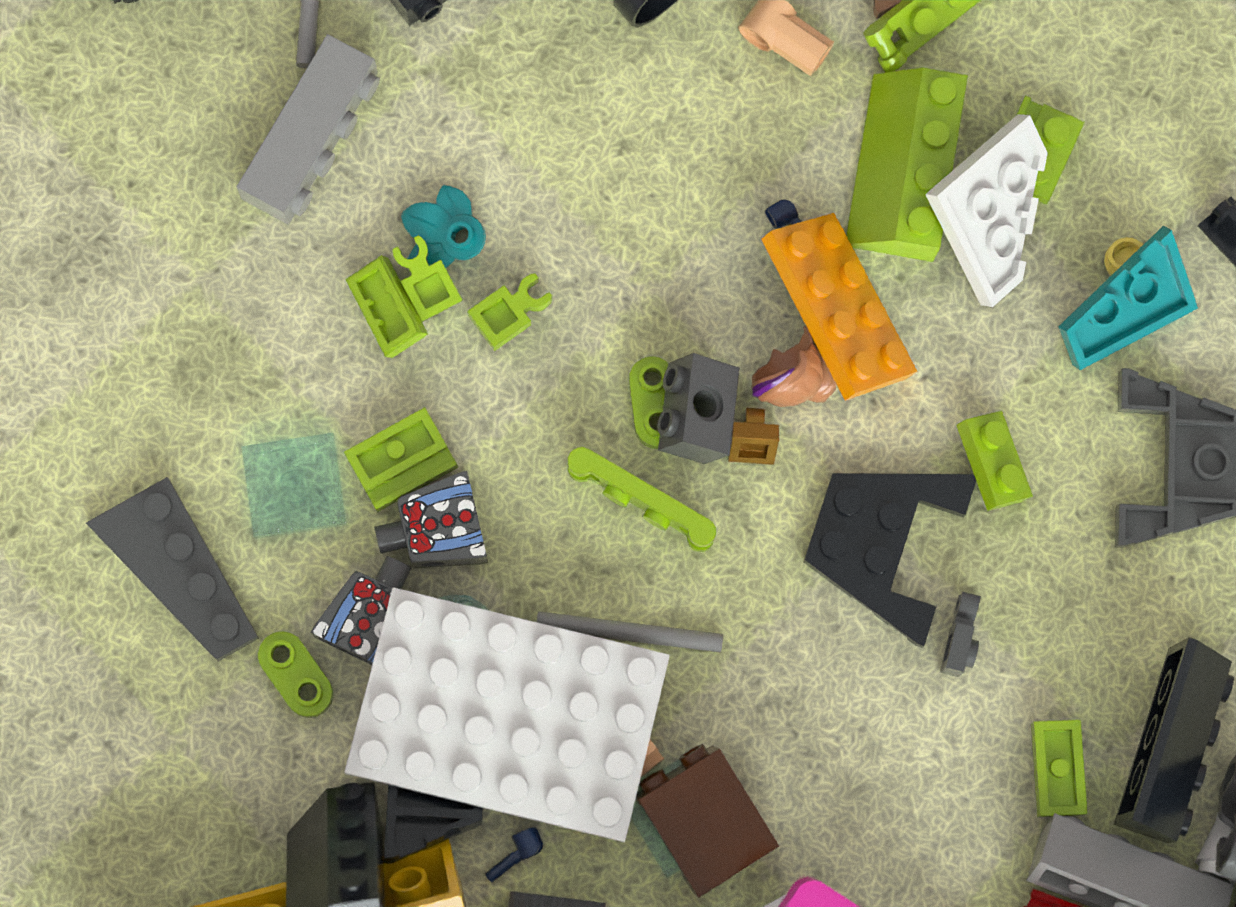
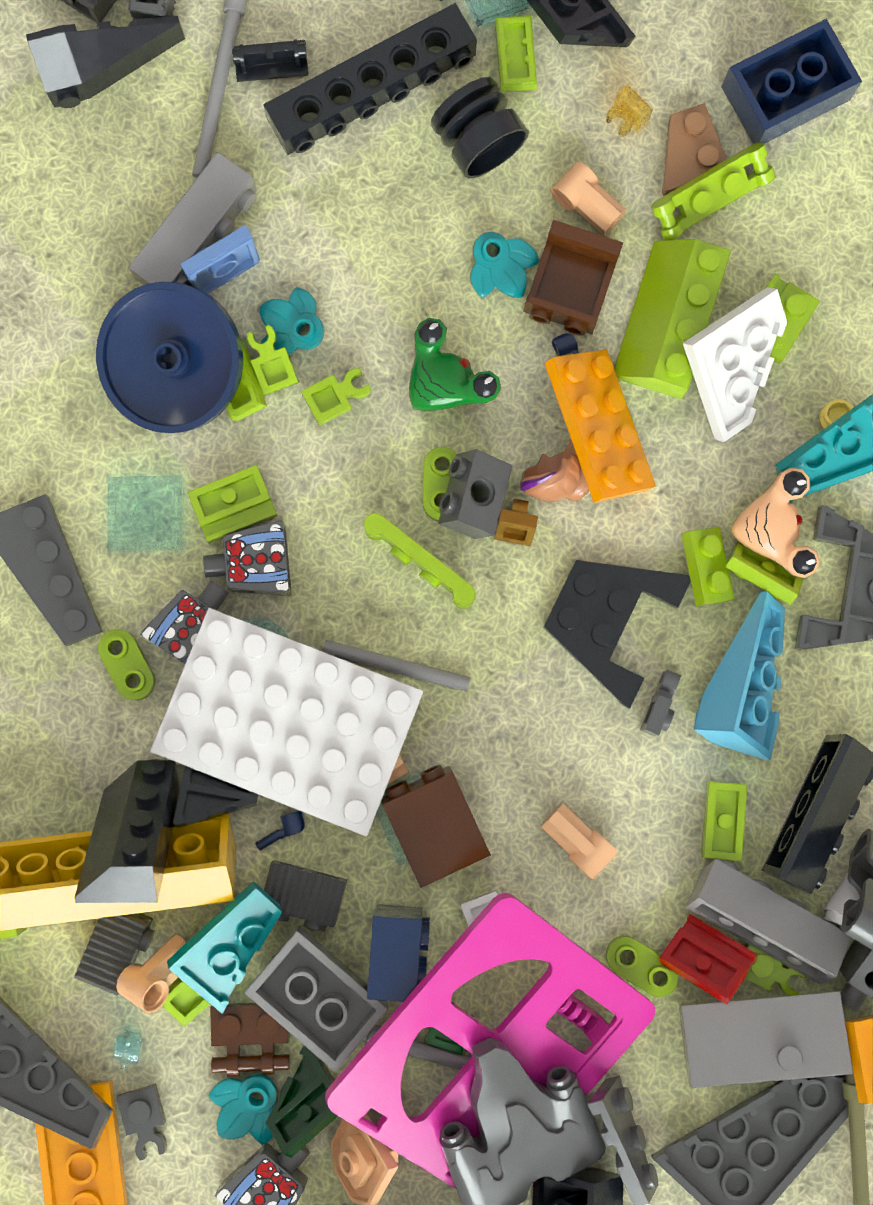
camera: 10 degrees right, 5 degrees up
none -> dark blue dish [96,282,243,433]
none -> medium blue plate [180,225,260,294]
none -> green head [409,318,501,412]
none -> teal plate [470,232,539,298]
none -> reddish brown panel [523,220,624,336]
none -> light nougat piece [540,803,619,880]
none -> medium azure wedge [694,591,785,760]
none -> lime plate [725,541,804,605]
none -> light nougat head [730,467,820,578]

